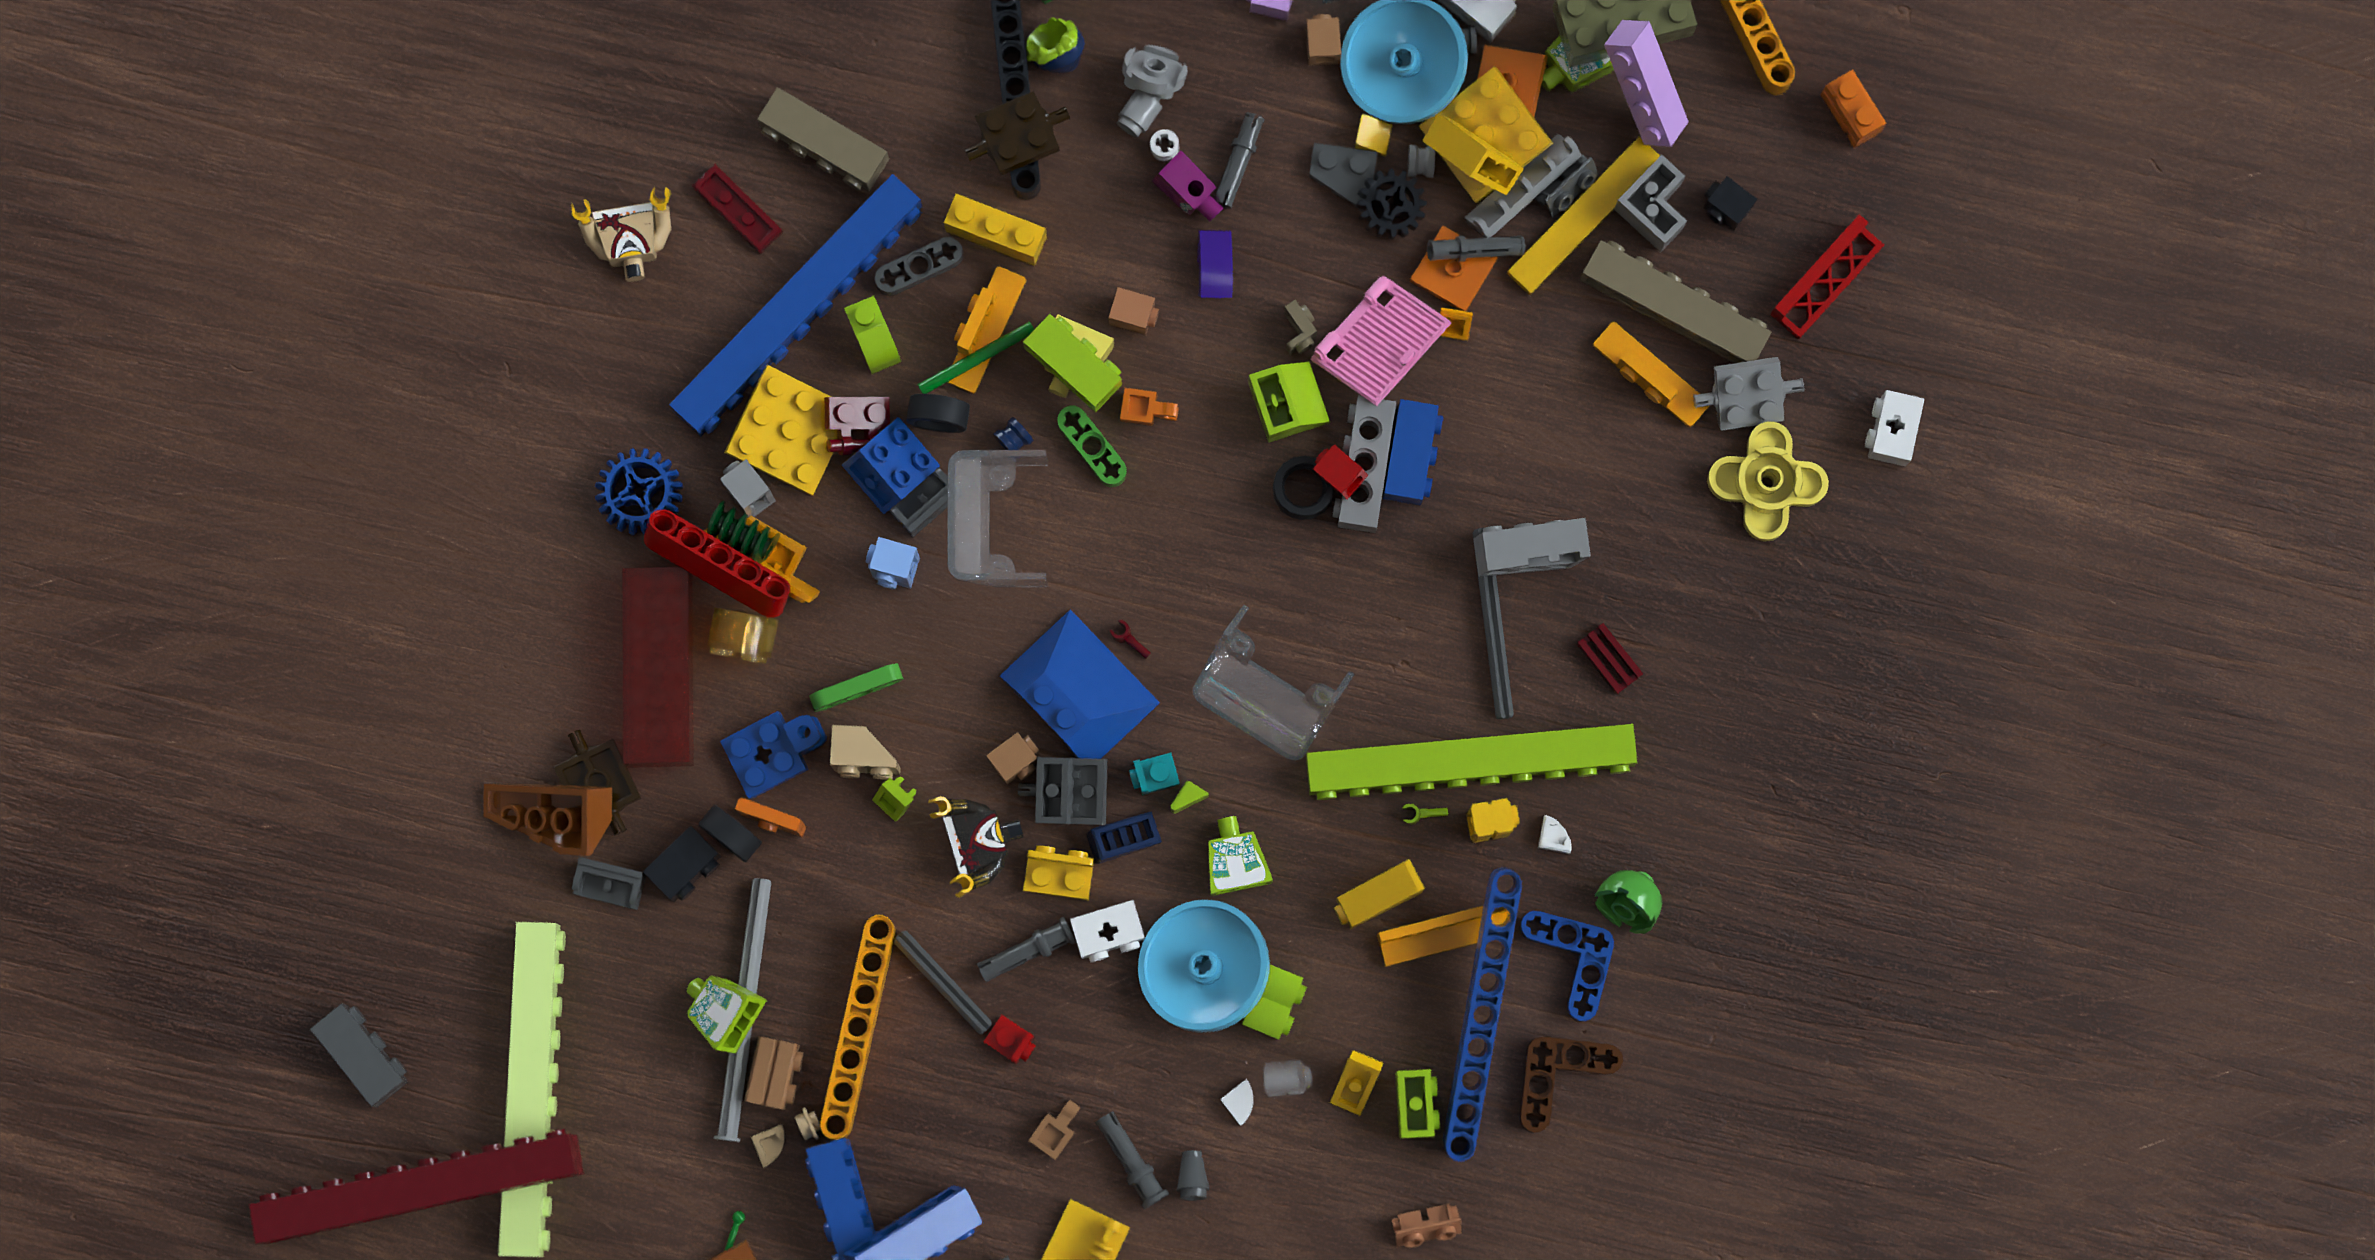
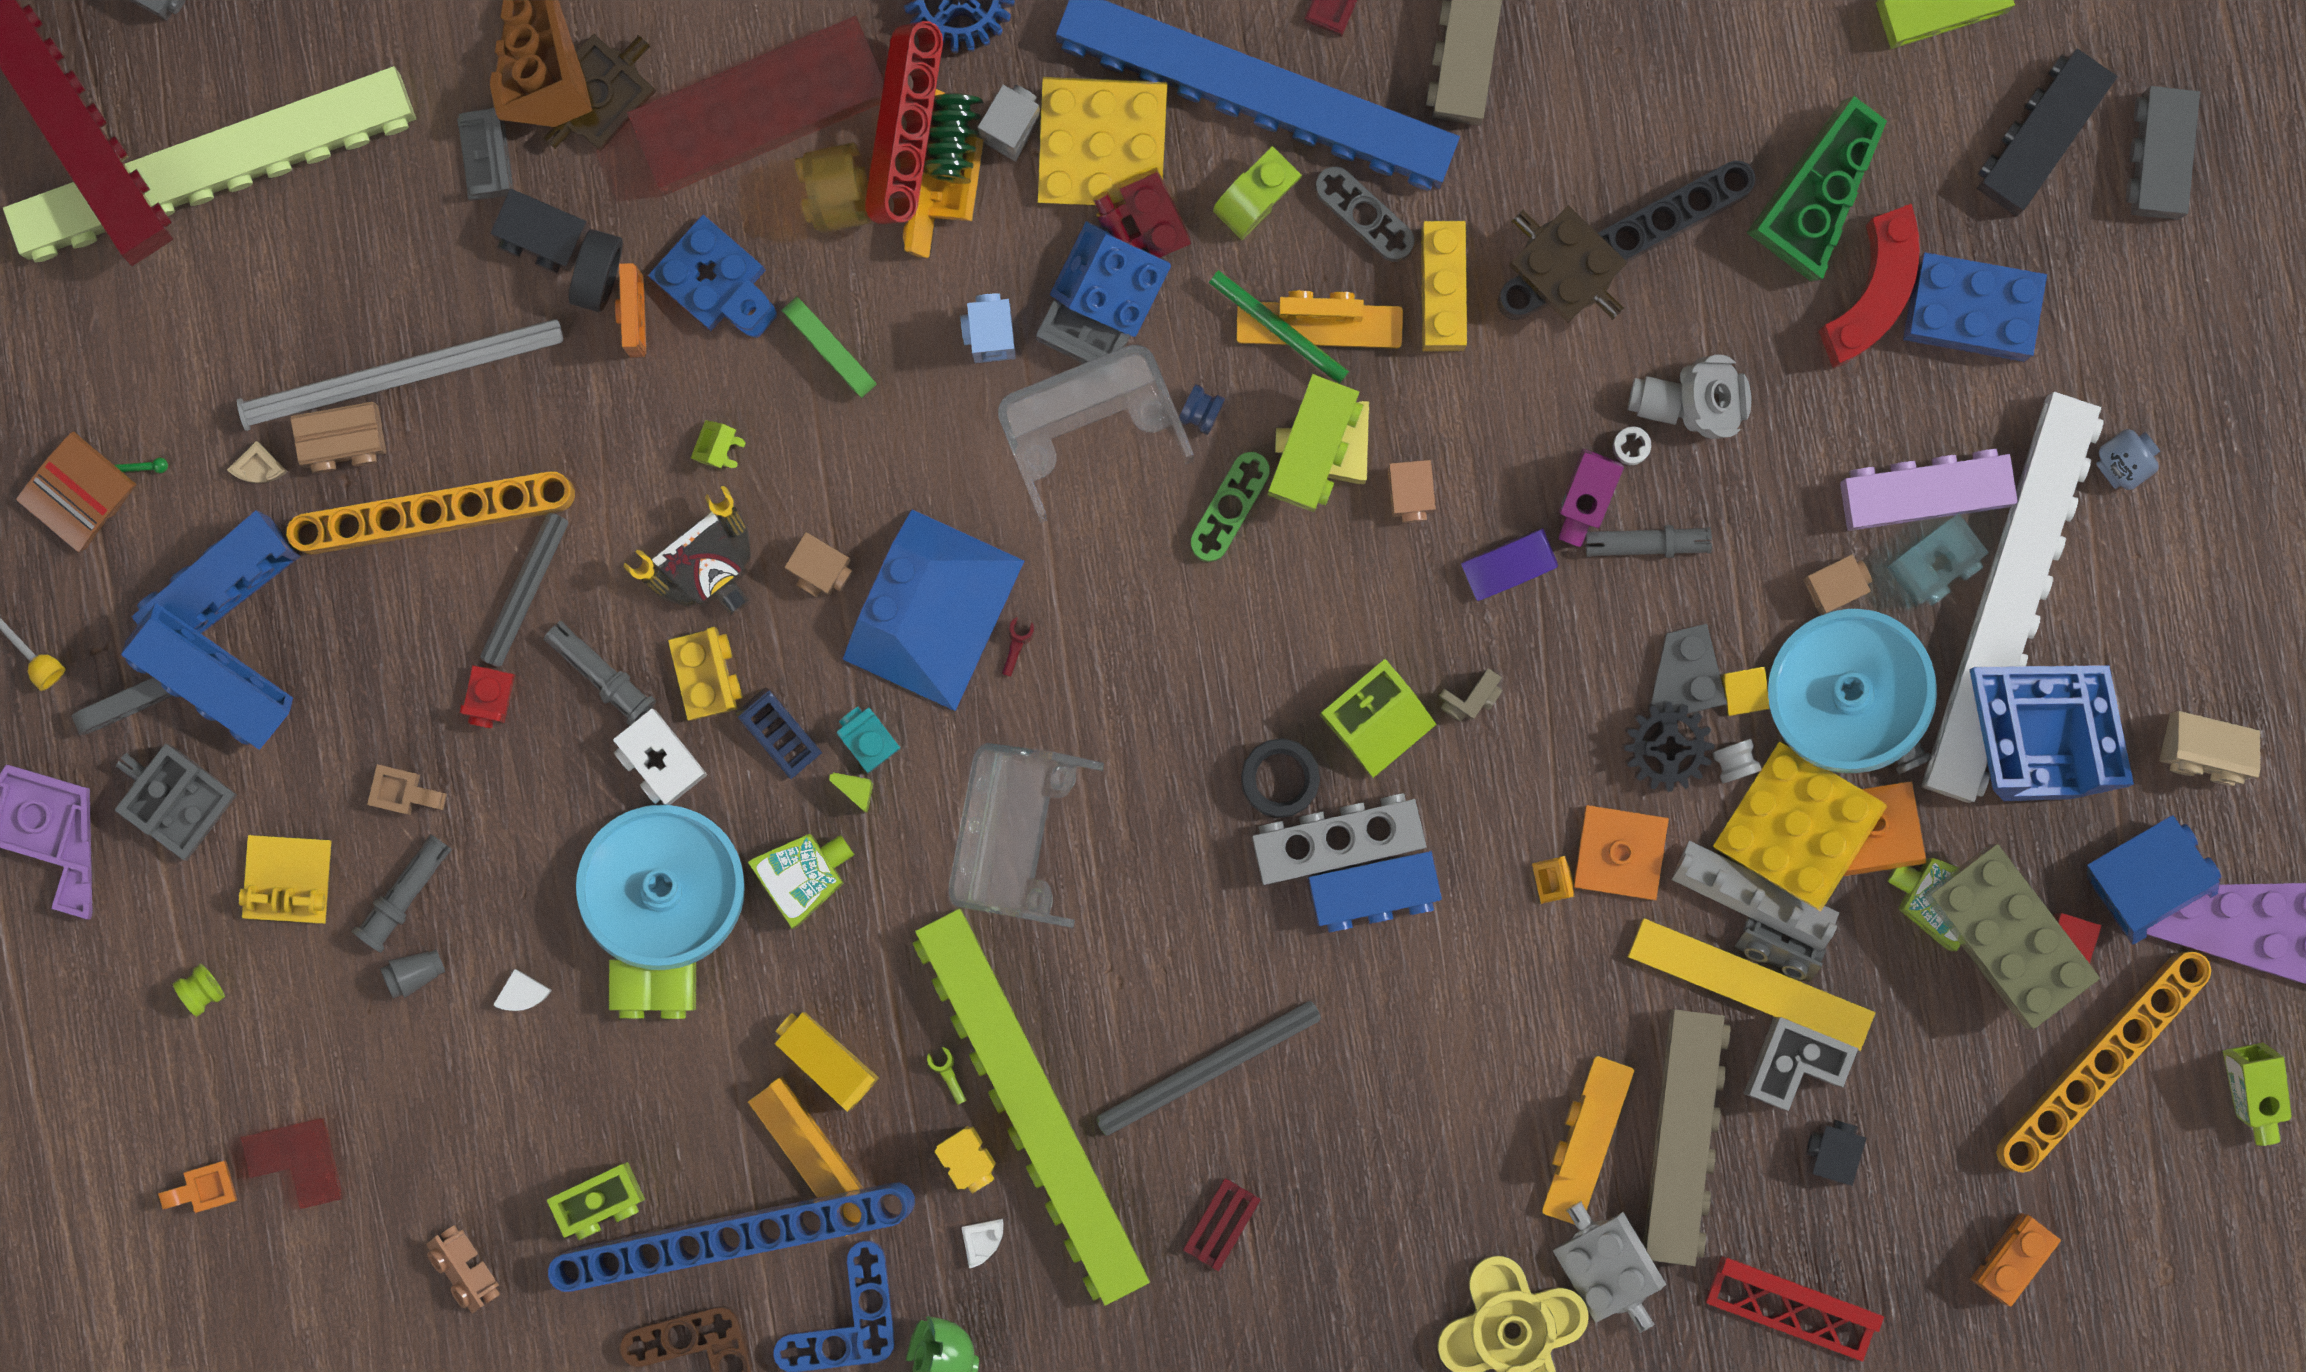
camera: 65 degrees right, 5 degrees up
torso [687,976,767,1053] -> none
tan plate [795,1107,821,1140] -> none
tan slope [830,725,901,780] -> none
black tyre [906,394,970,433] -> none
dark grey plate [1018,757,1108,825] -> none
lime hair [1026,18,1085,73] -> none
orange plate [1120,388,1179,426] -> none
clear brick [1262,1060,1312,1099] -> none
bright pink window [1311,276,1451,406] -> none
red brick [1313,444,1368,500] -> none
yellow slope [1330,1050,1383,1116] -> none
yellow slope [1422,114,1524,196] -> none
dark grey pin [1427,235,1525,262] -> none
light grey wedge [1473,518,1591,577] -> none
lavender brick [1604,20,1689,147] -> none

